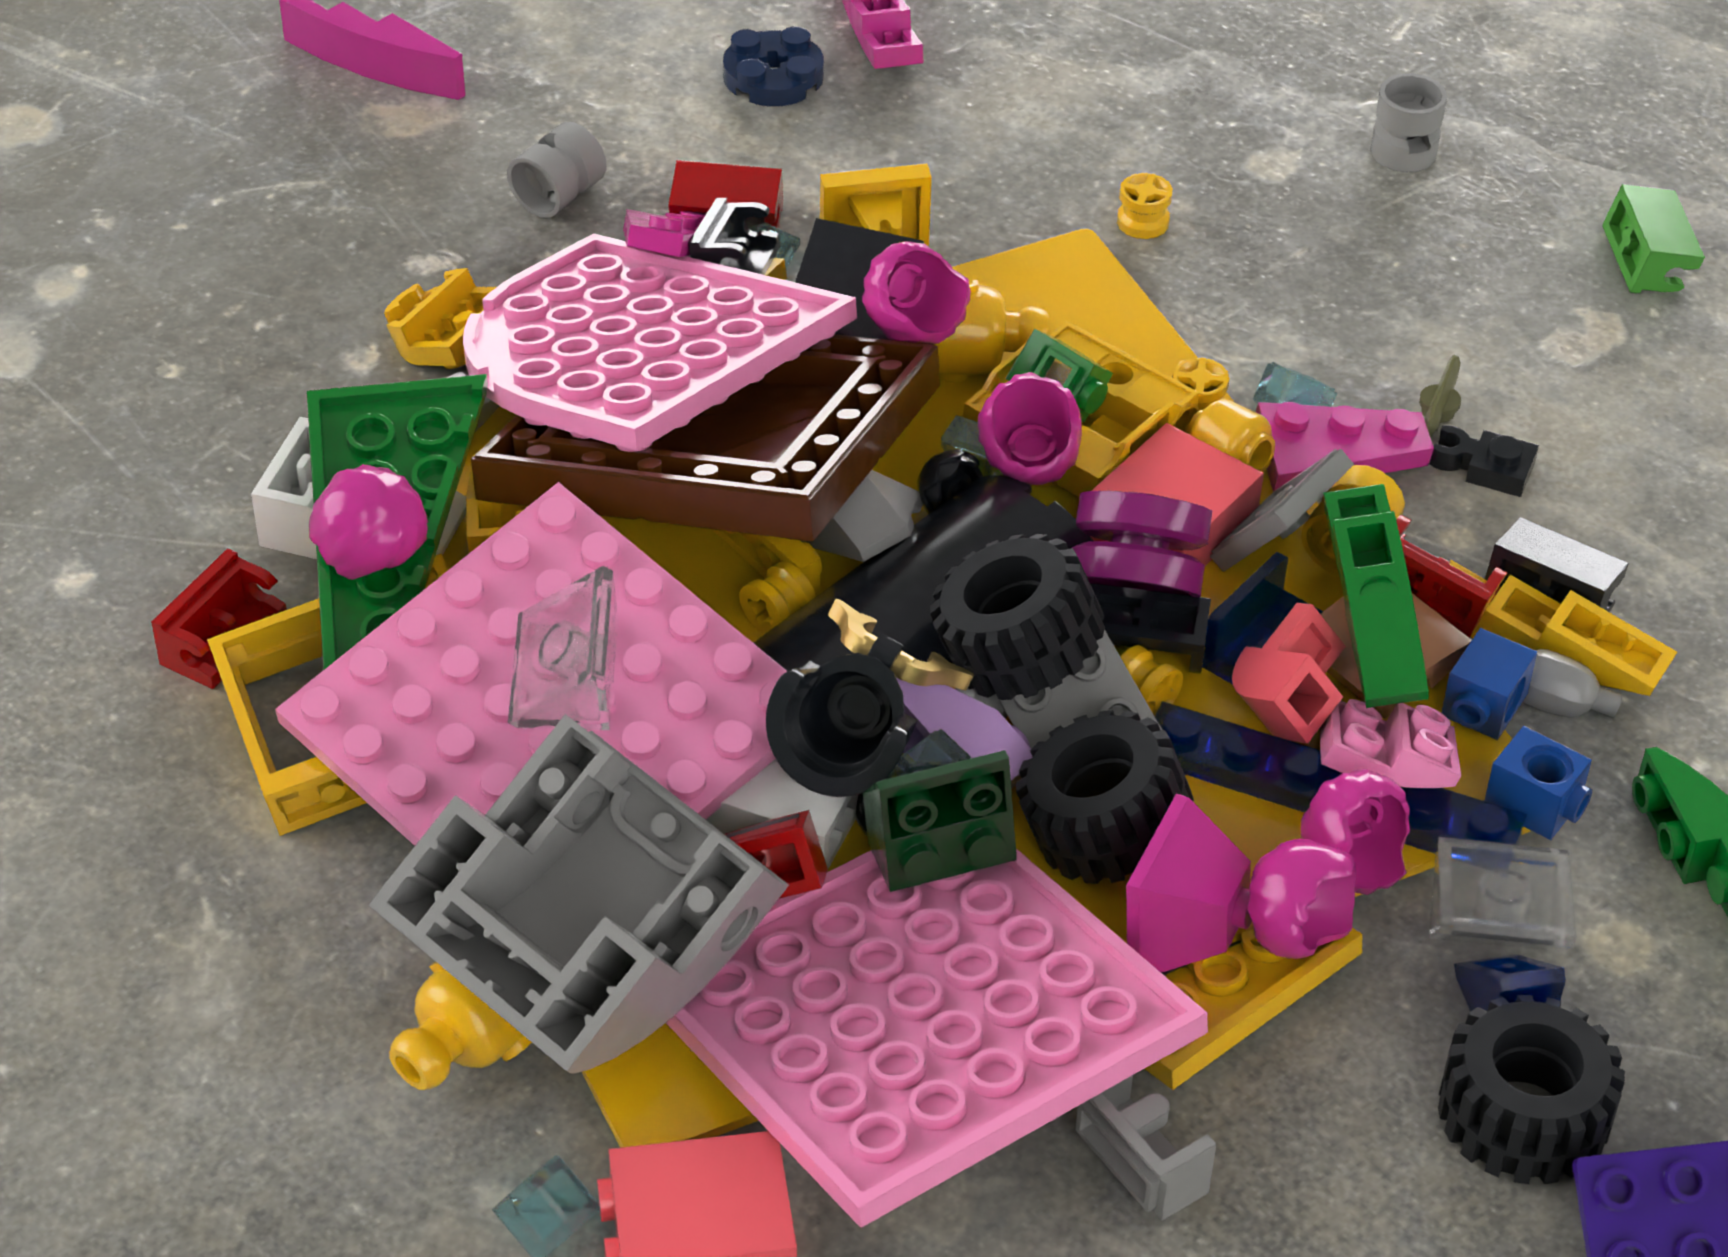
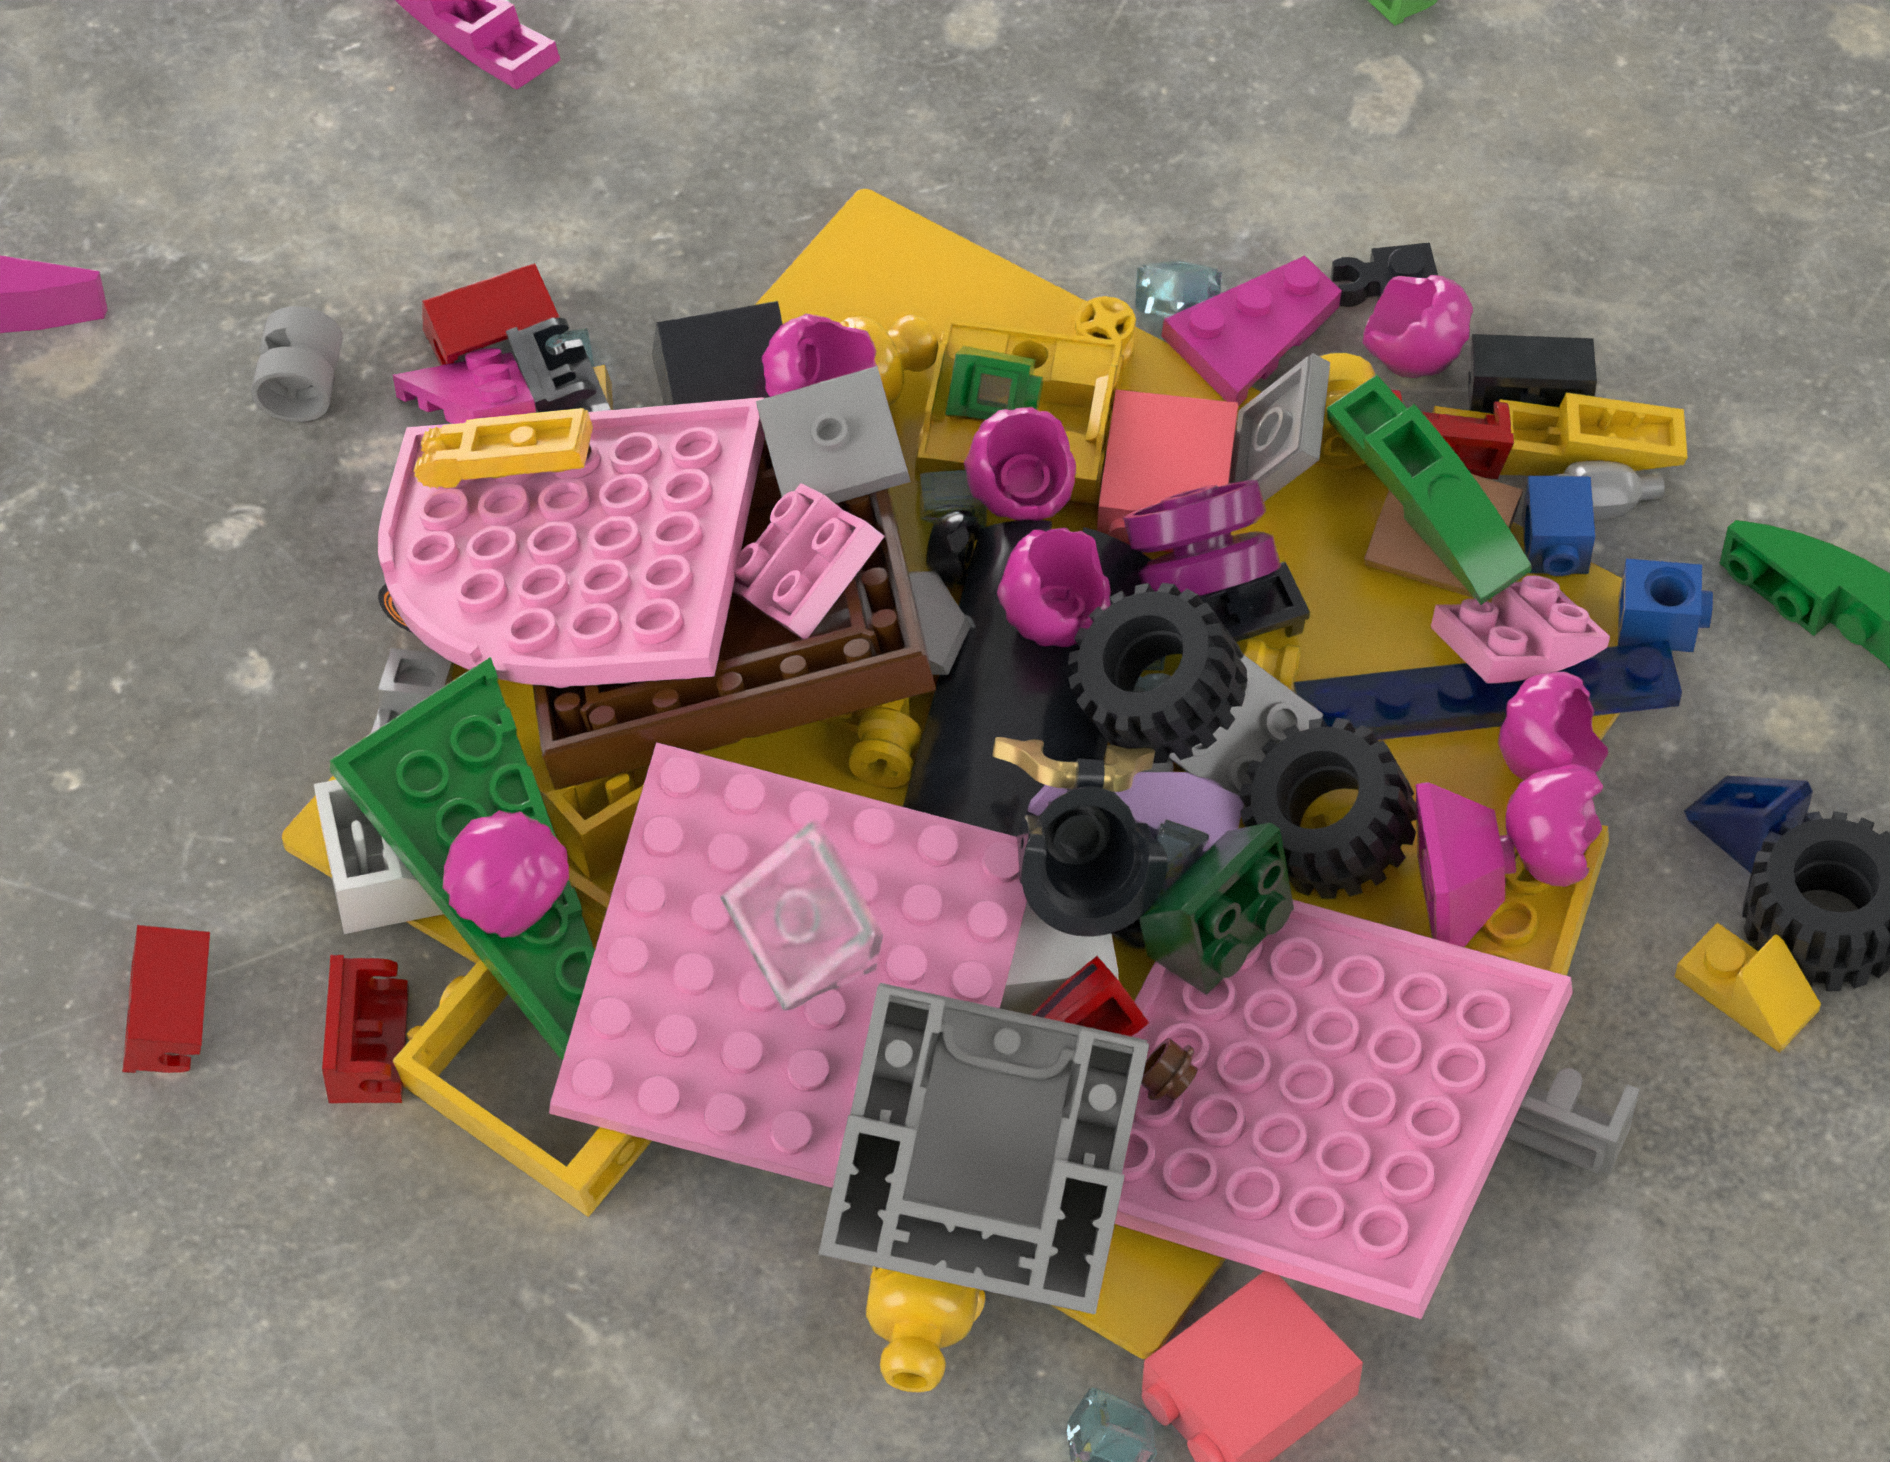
camera: 30 degrees left, 10 degrees up
yellow slope [384,268,496,369] -> none
dark blue plate [723,26,824,107] -> none
yellow plate [820,163,932,247] -> none
yellow wheel [1117,173,1173,239] -> none
yellow head [1186,399,1275,472] -> none
panel [1202,552,1323,684] -> none
coral brick [1232,603,1346,744] -> none
olive piece [1419,355,1461,438] -> none
clear slope [1428,837,1576,952] -> none
none -> red hinge [122,925,210,1073]
none -> yellow hinge [414,408,593,489]
none -> bright pink slope [732,483,885,639]
none -> light grey plate [756,366,911,503]
none -> dark pink hair [997,528,1111,647]
none -> reddish brown plate [1141,1038,1198,1100]
none -> dark pink hair [1362,275,1473,379]
none -> yellow slope [1674,922,1821,1053]

